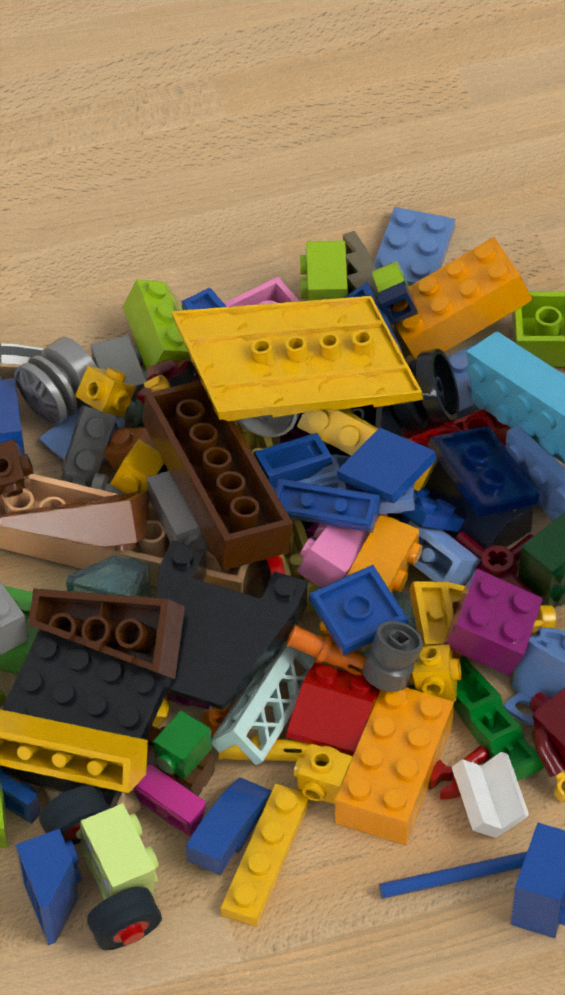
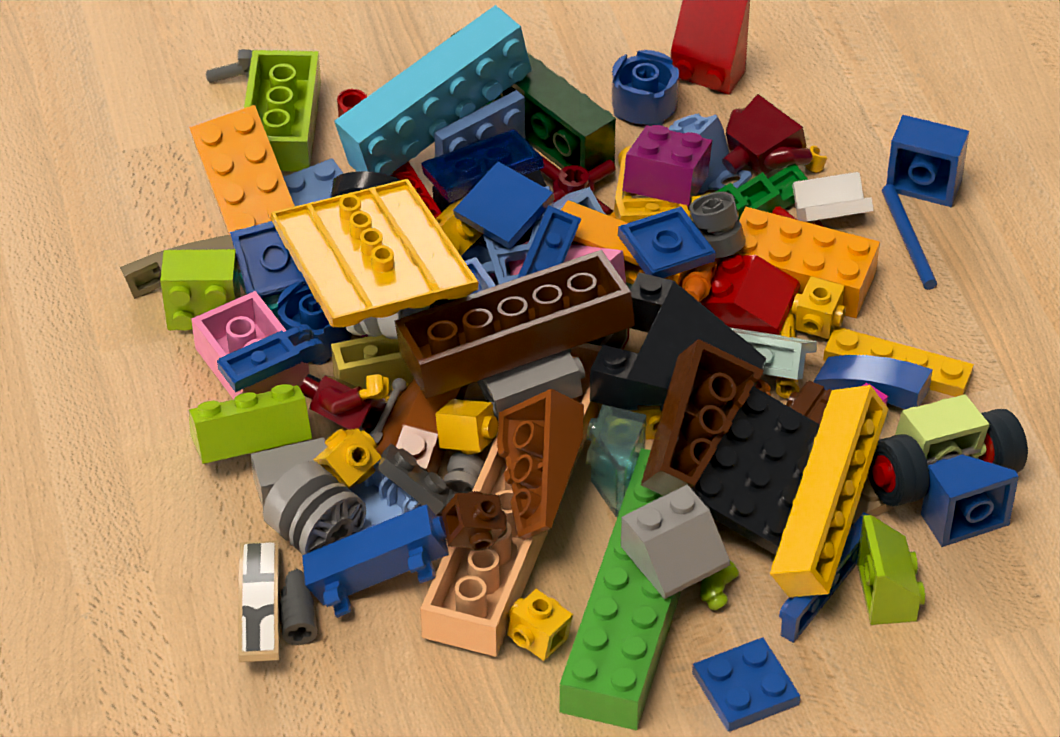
camera: 90 degrees left, 5 degrees down
green brick [153,710,212,780] -> none
dark blue leg [372,261,418,325] -> none
medium blue plate [374,207,456,286] -> none

